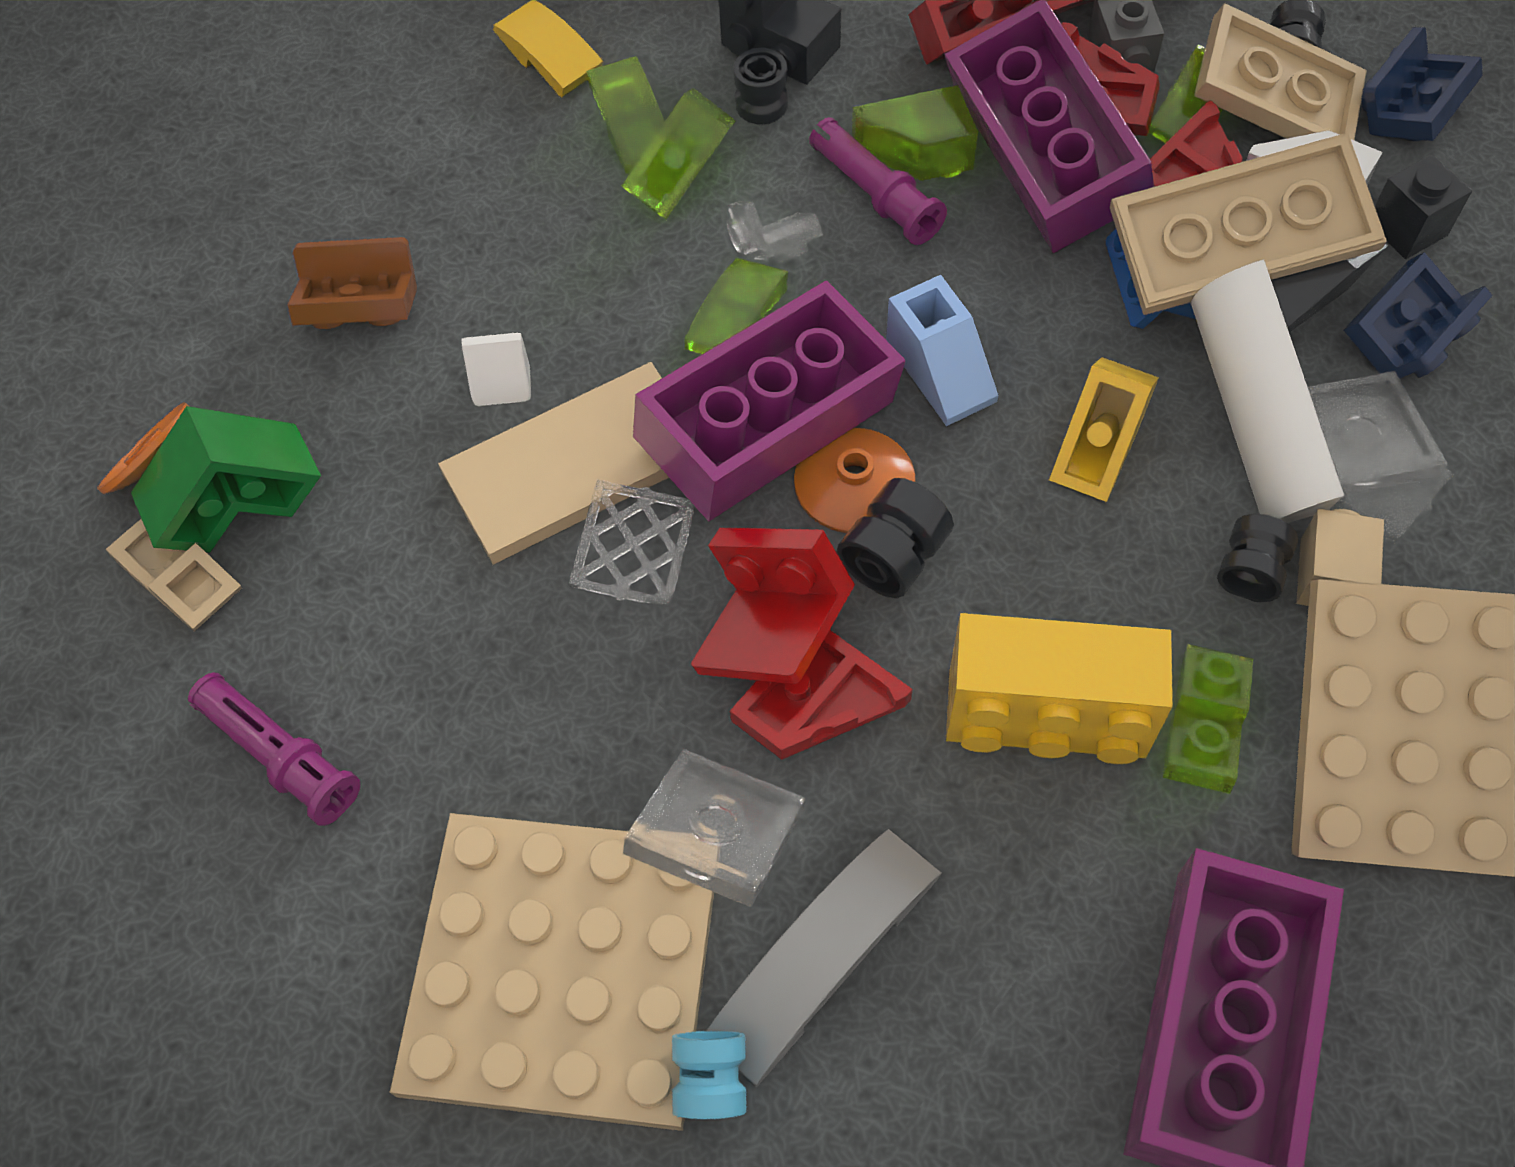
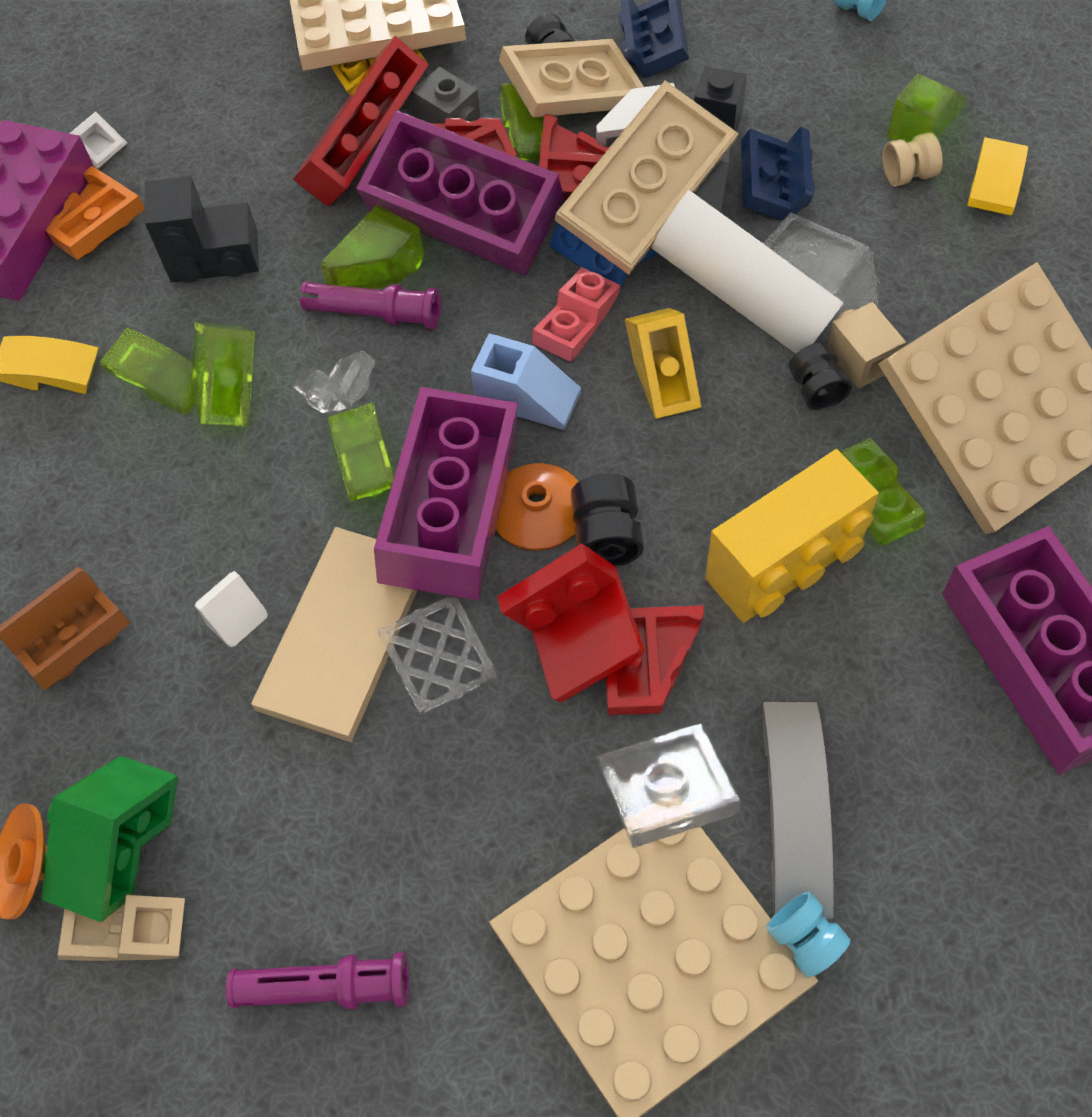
camera: 40 degrees left, 0 degrees up
black wheel [734,48,788,125] -> none
none -> coral slope [532,267,621,362]

